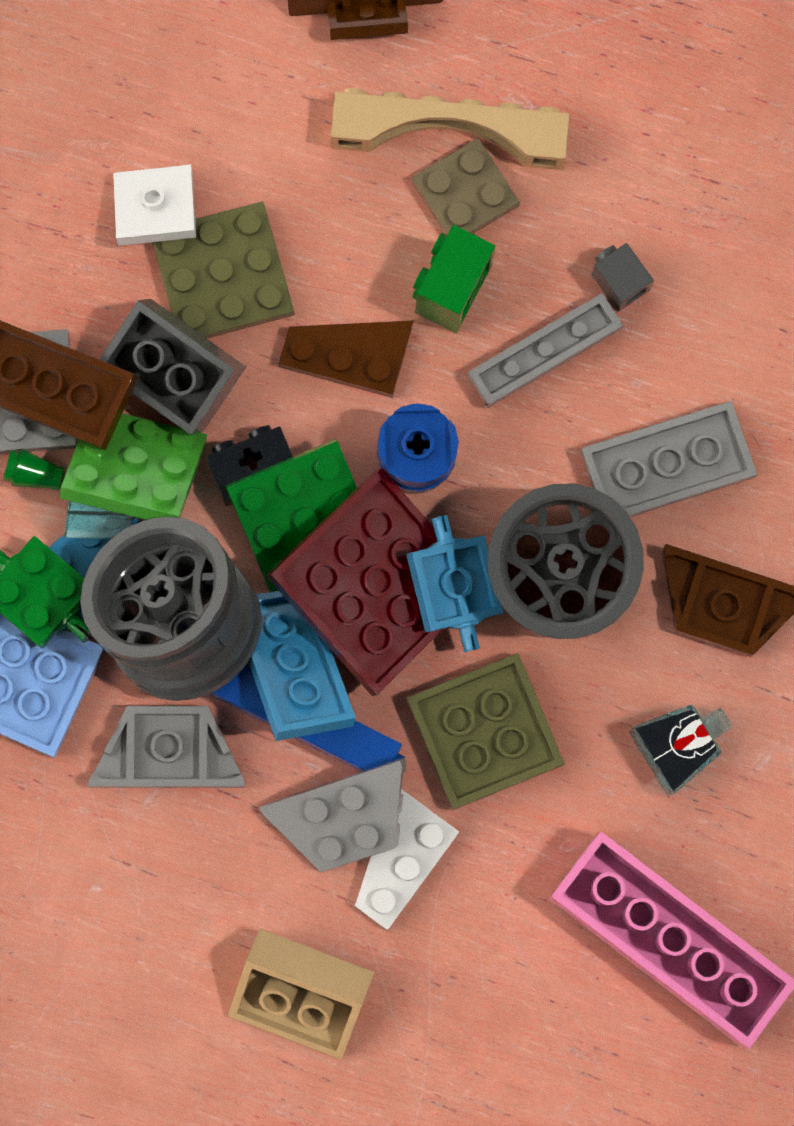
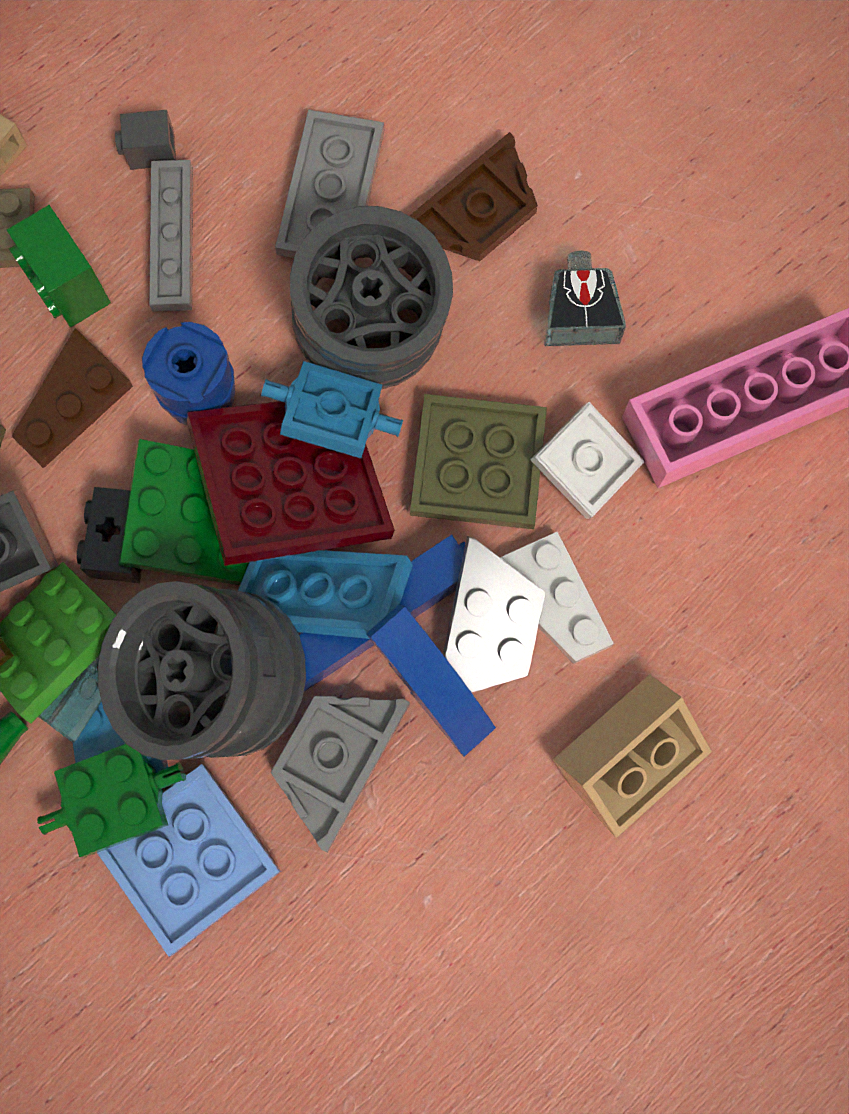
camera: 55 degrees left, 5 degrees down
none -> blue slope [366,604,496,757]
none -> white plate [530,402,645,519]

